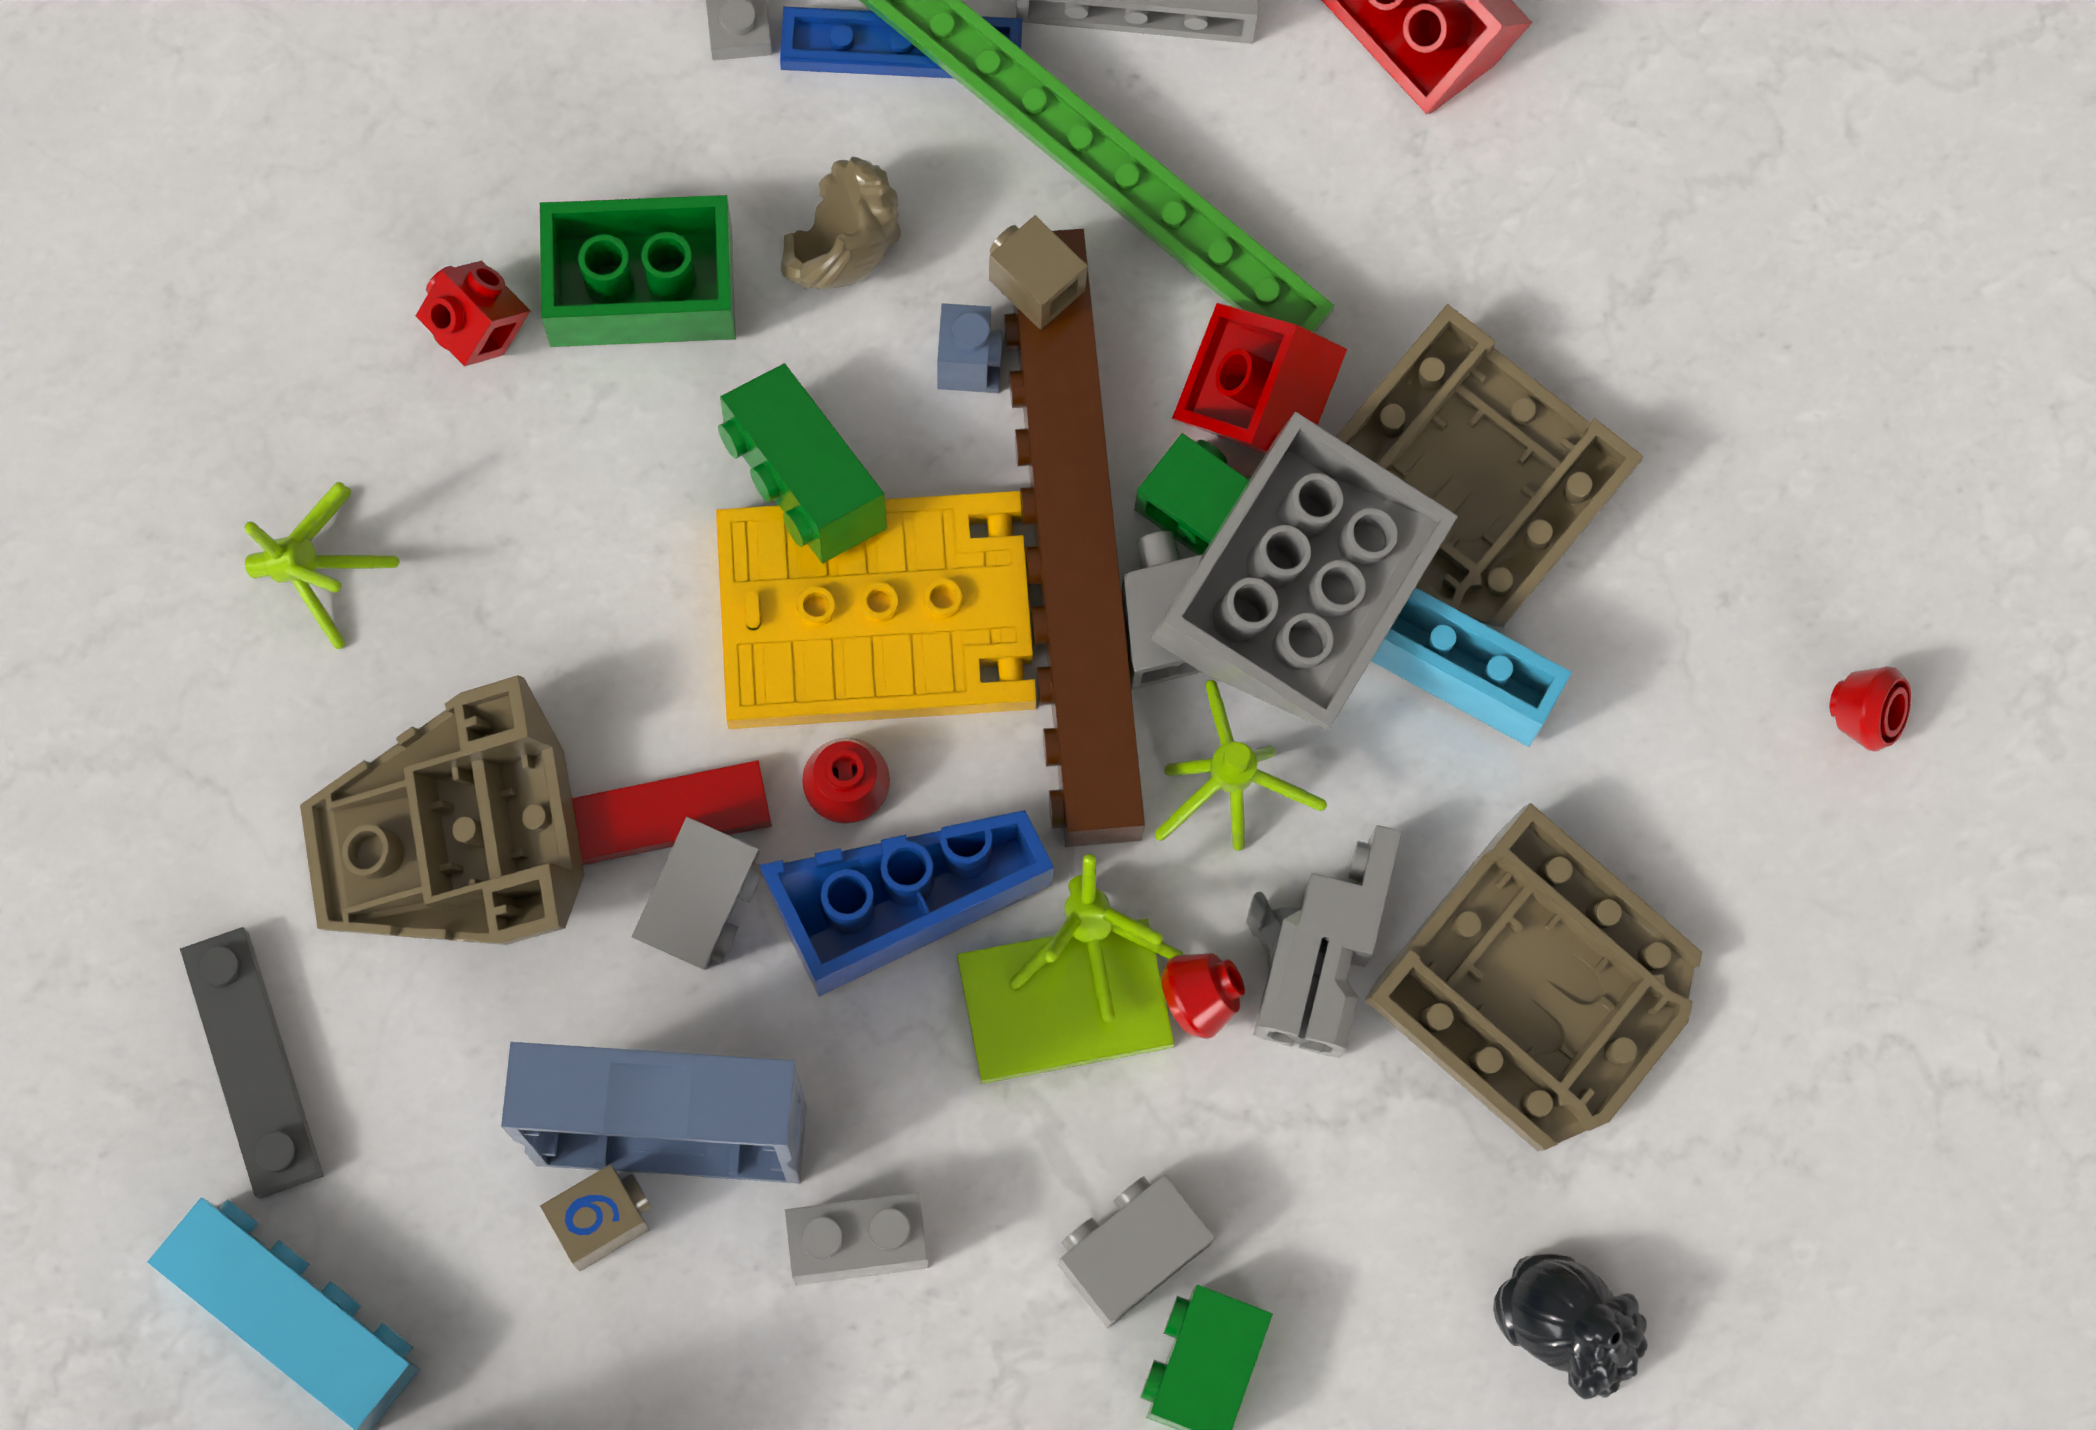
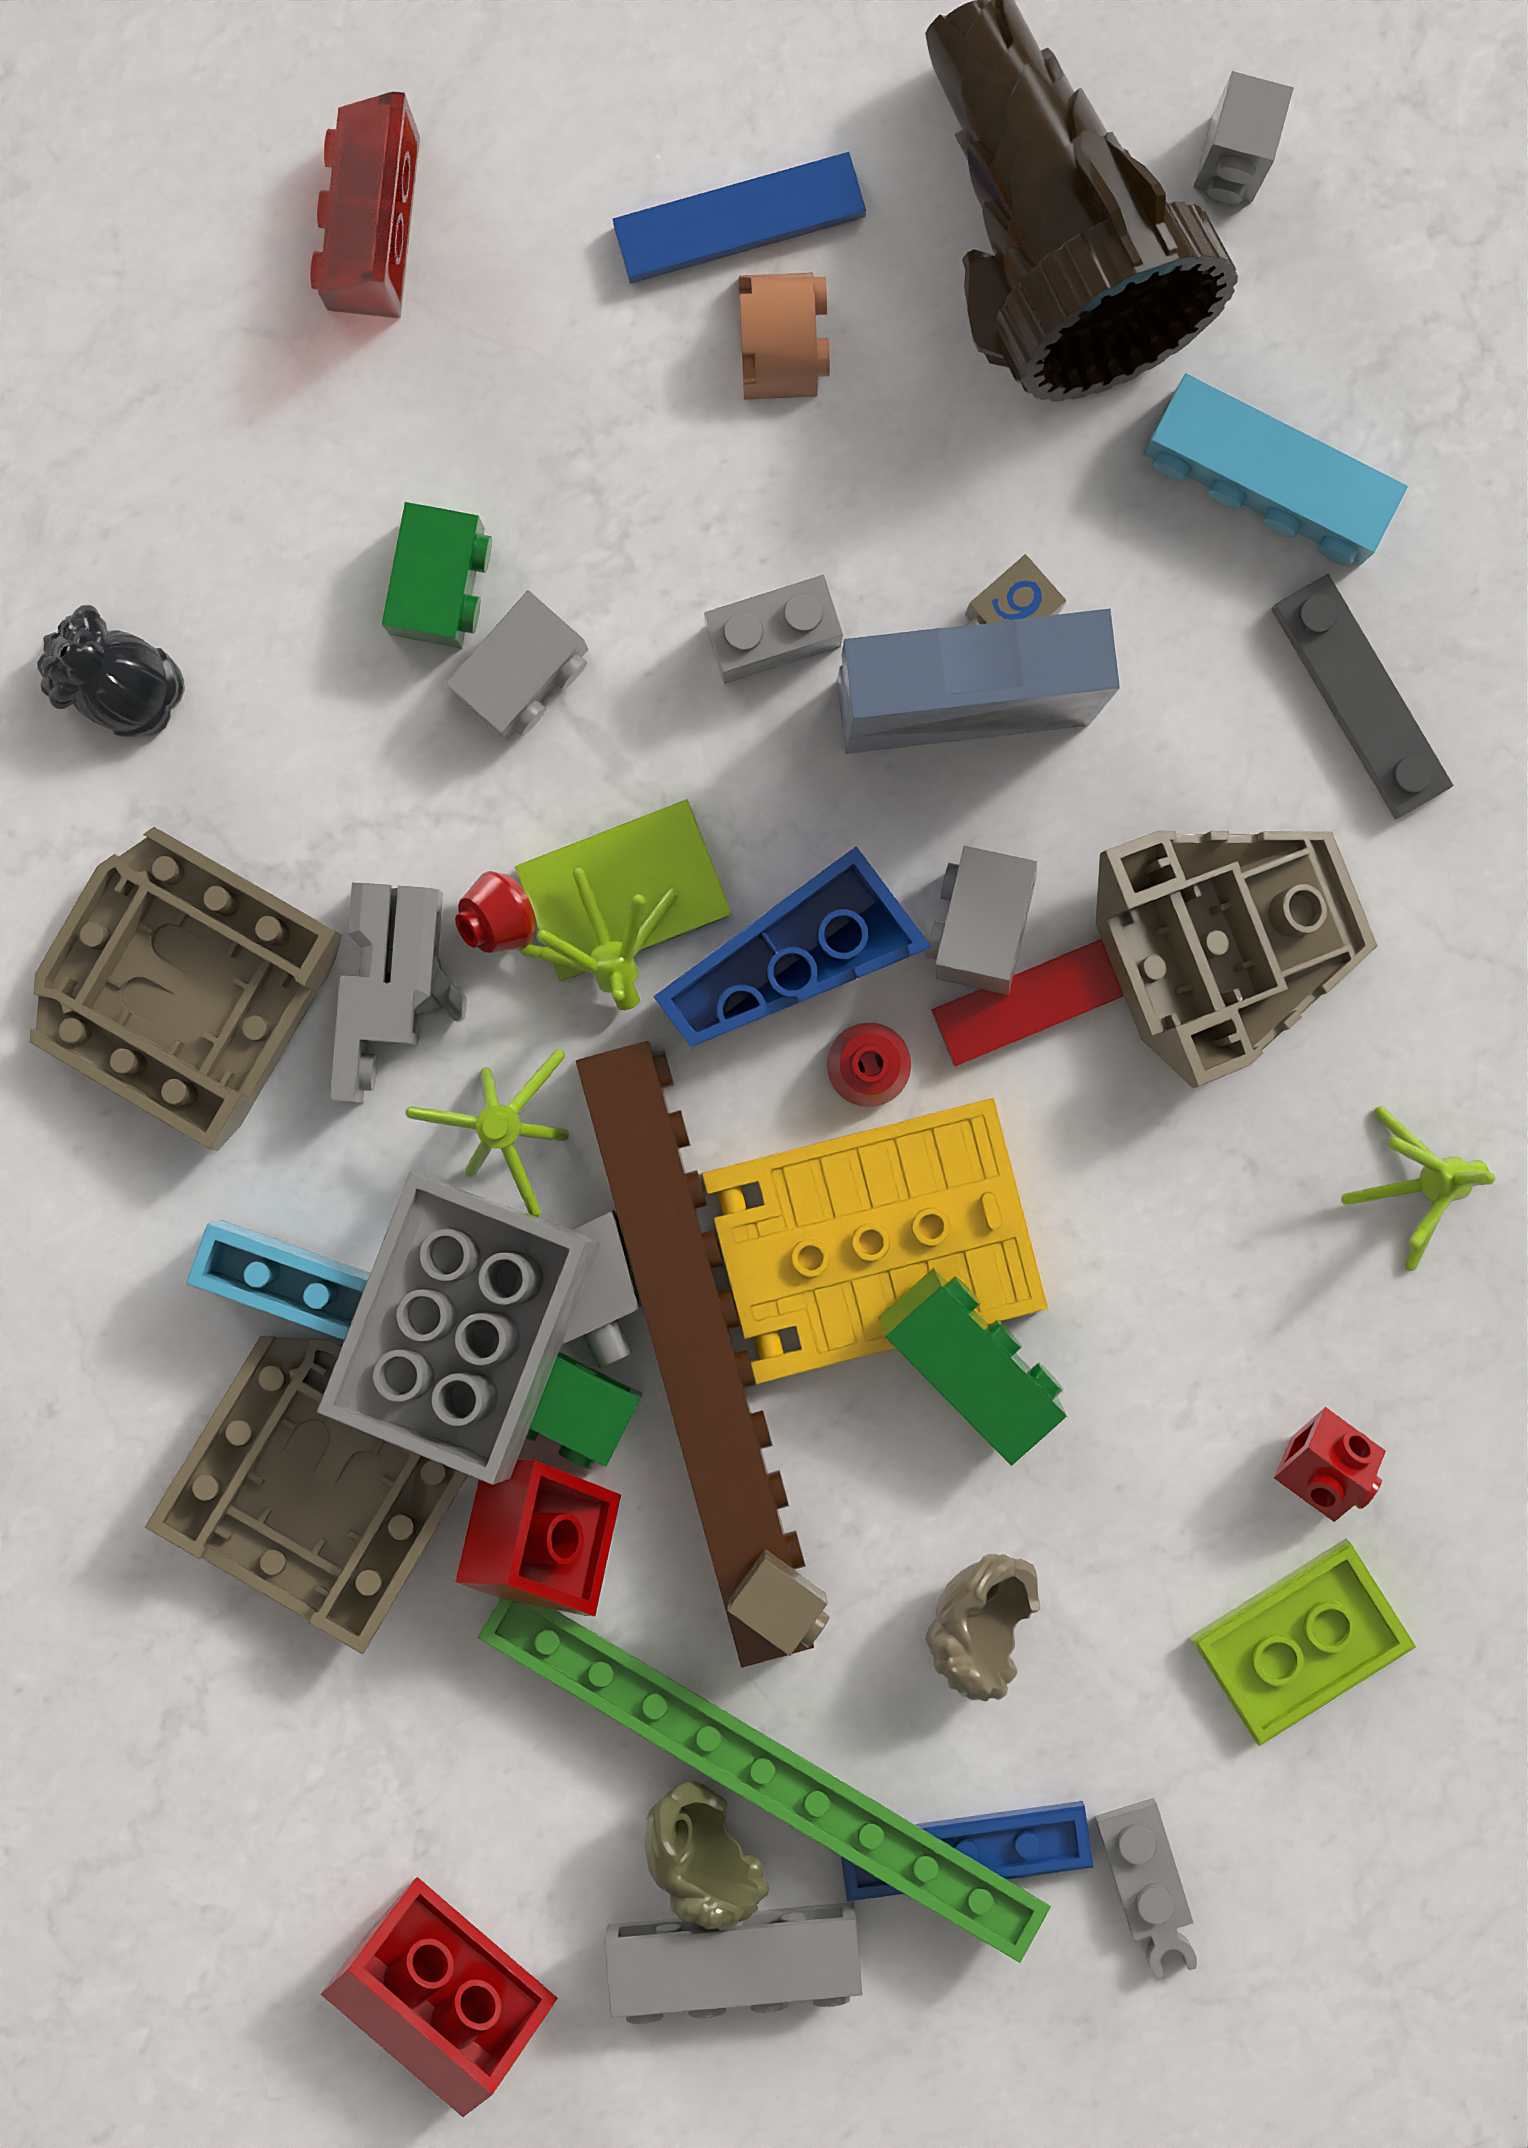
camera: 175 degrees right, 15 degrees up
green brick [539,195,736,347] -> none
sand blue brick [937,303,1003,393] -> none
none -> olive hair [645,1781,769,1930]
none -> lime tile [1190,1538,1416,1746]

